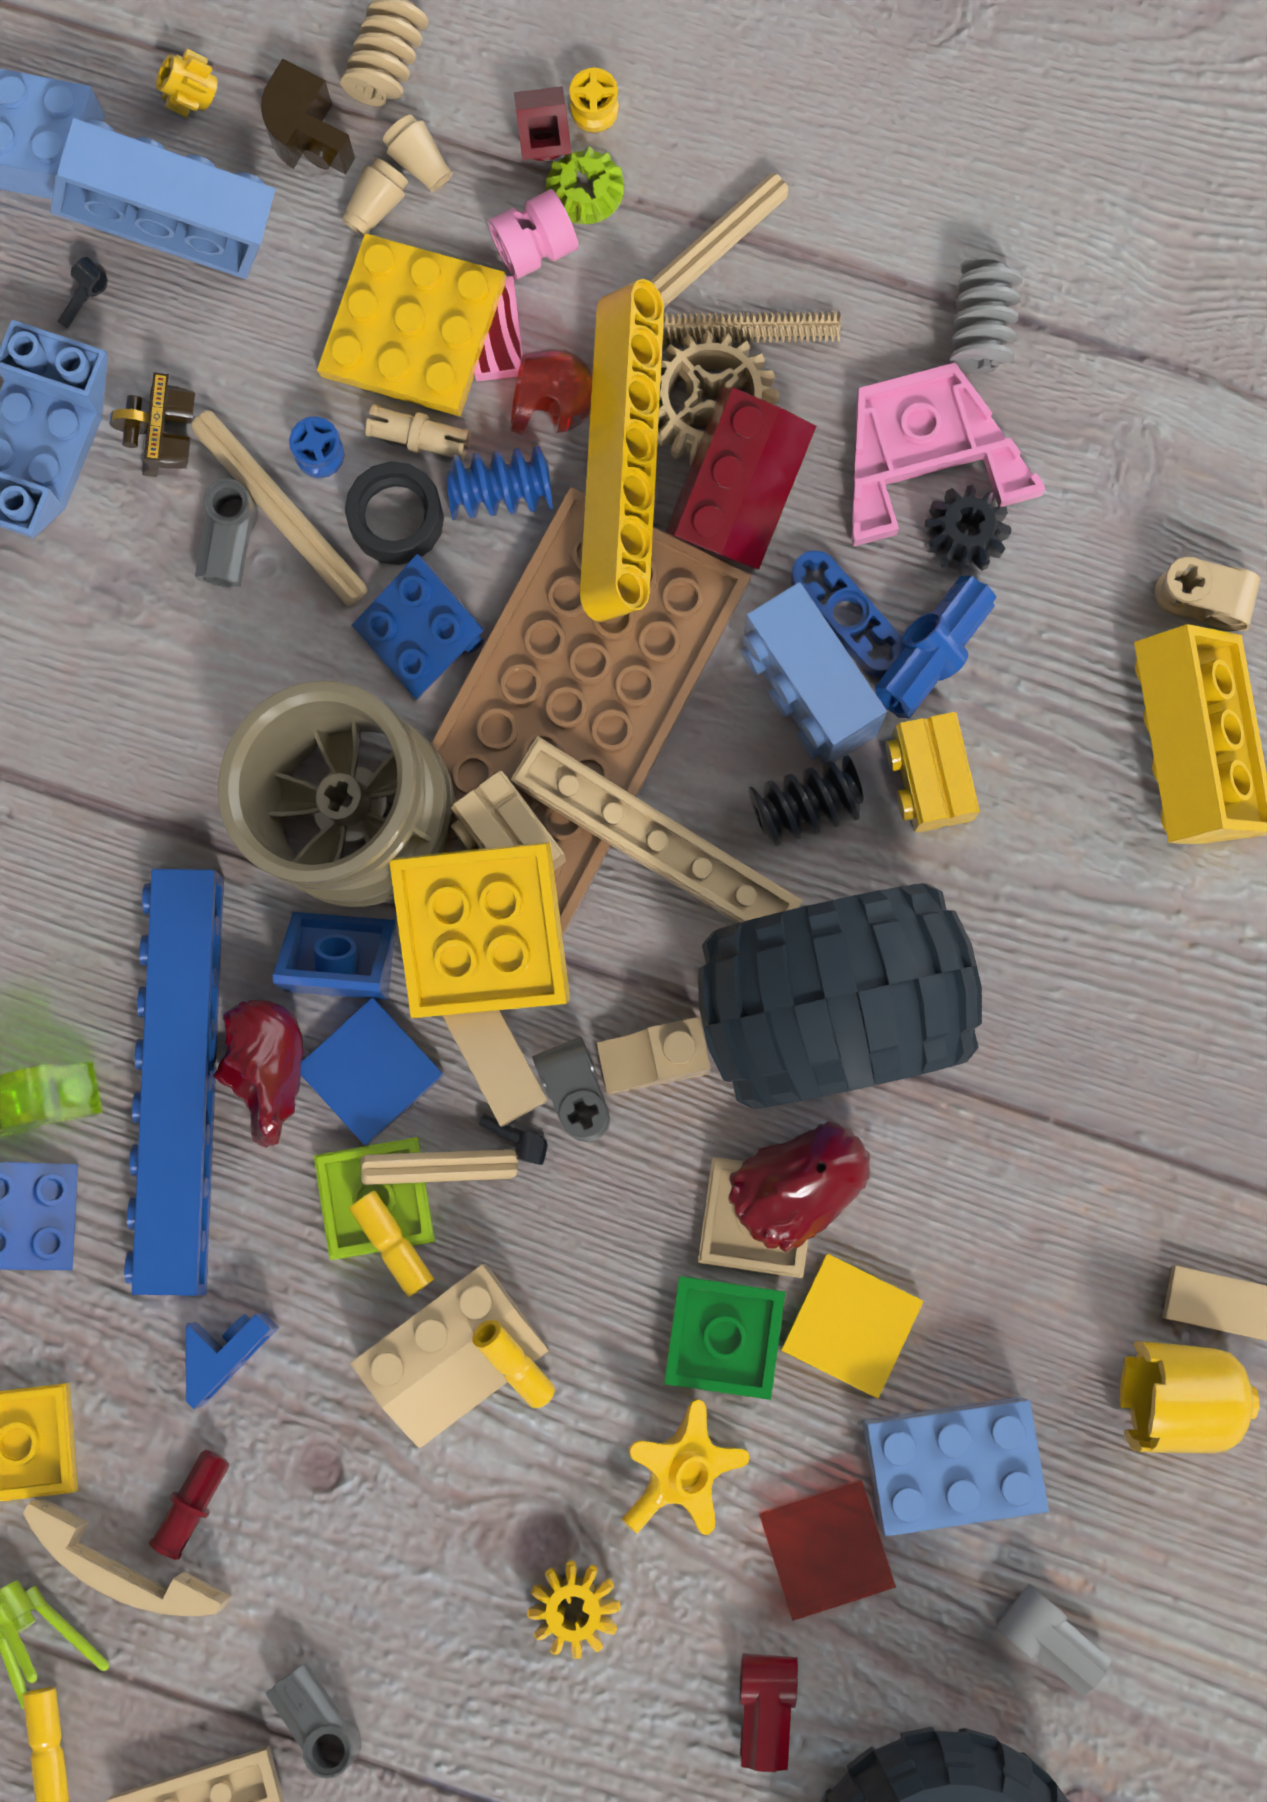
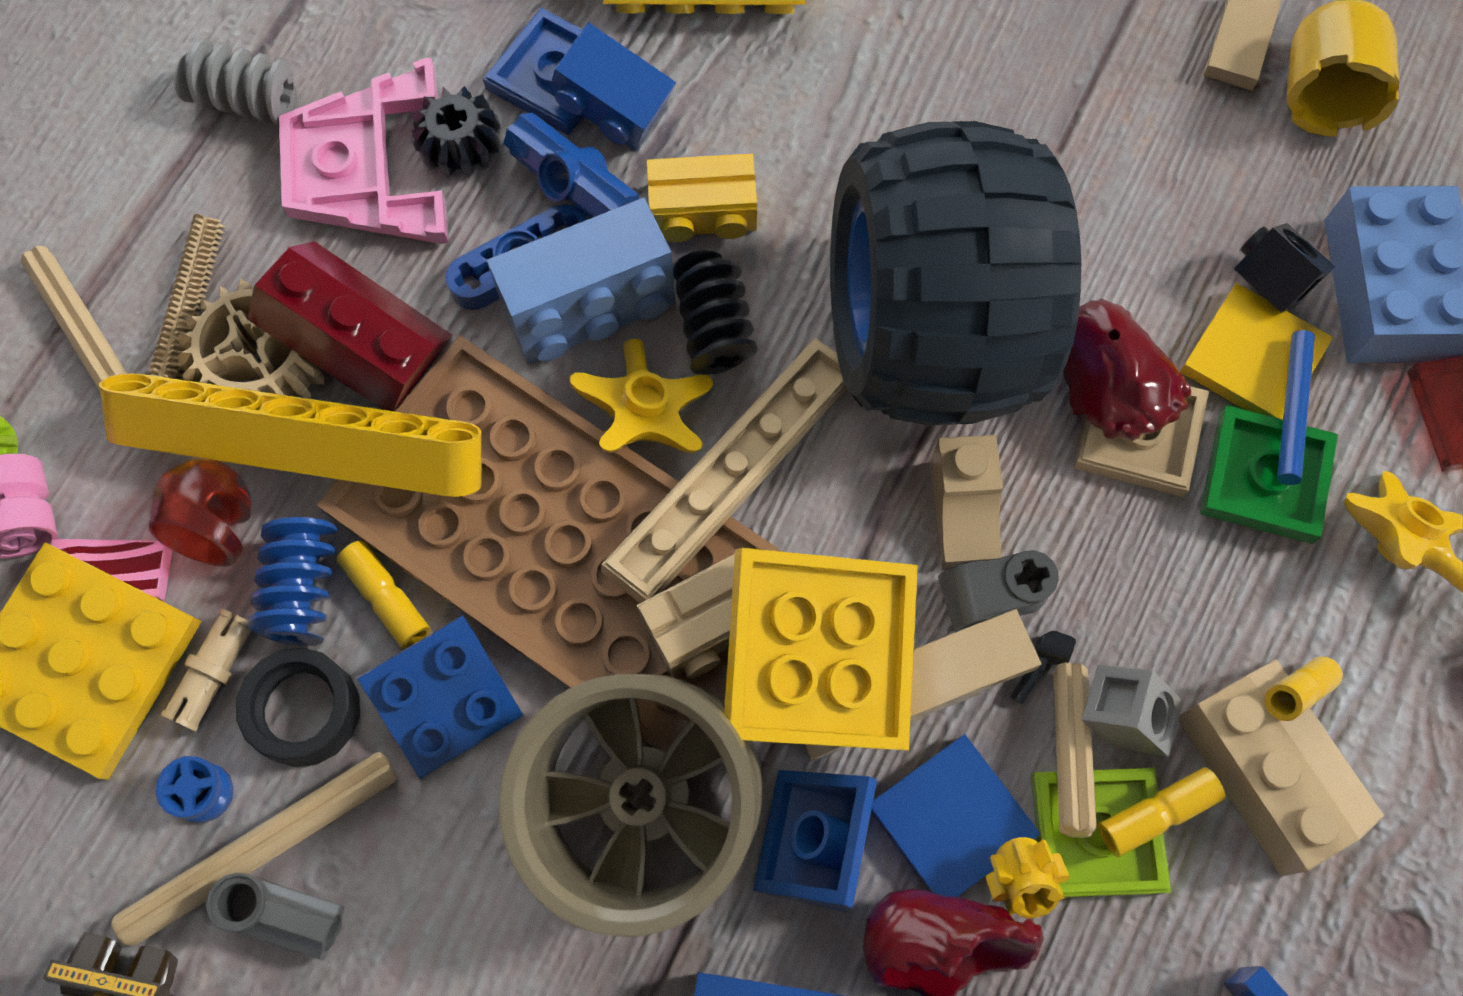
camera: 85 degrees left, 10 degrees down
none -> yellow piece [336,540,431,650]
none -> blue tile [483,7,583,136]
none -> blue brick [548,22,677,151]
none -> yellow animal [570,339,713,453]
none -> yellow gear [985,837,1070,918]
none -> light grey brick [1082,665,1183,757]
none -> black brick [1234,223,1335,313]
none -> blue bar [1277,330,1315,485]

